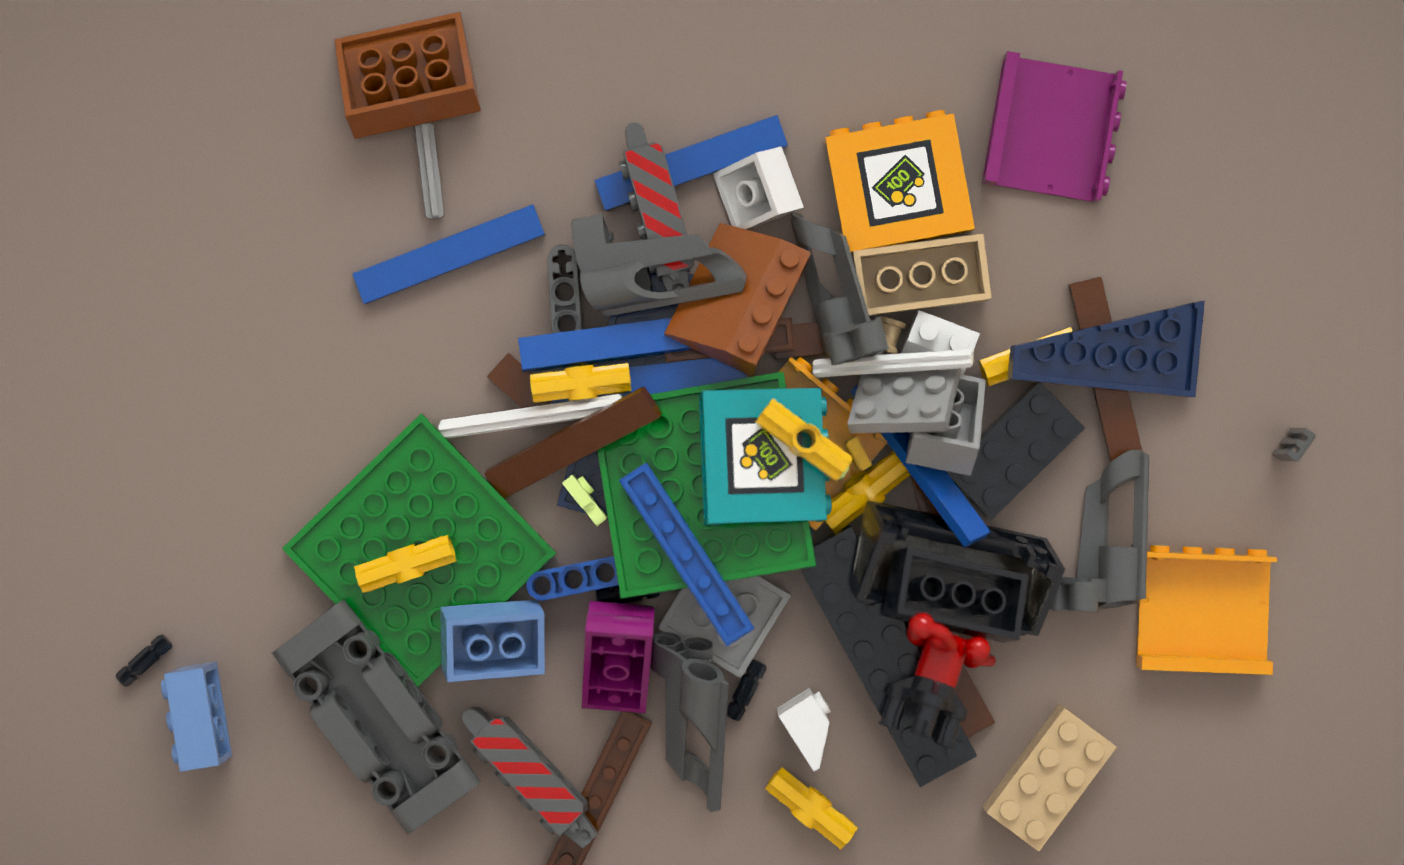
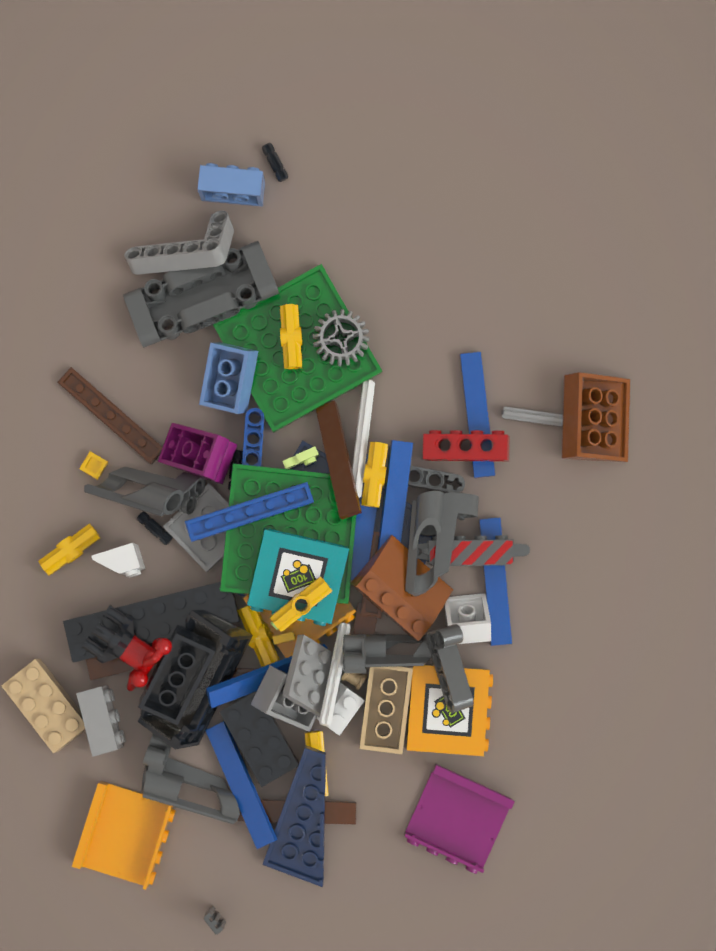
camera: 100 degrees right, 5 degrees down
dark grey hinge [462,706,598,848] -> none
reddish brown tile [487,353,552,408] -> none
none -> light grey brick [76,685,126,757]
none -> yellow tile [79,451,109,480]
none -> light grey beam [124,211,234,275]
none -> blue tile [205,721,278,849]
none -> light grey gear [313,309,369,366]
none -> red brick [423,430,510,462]
none -> dark grey beam [426,624,473,713]

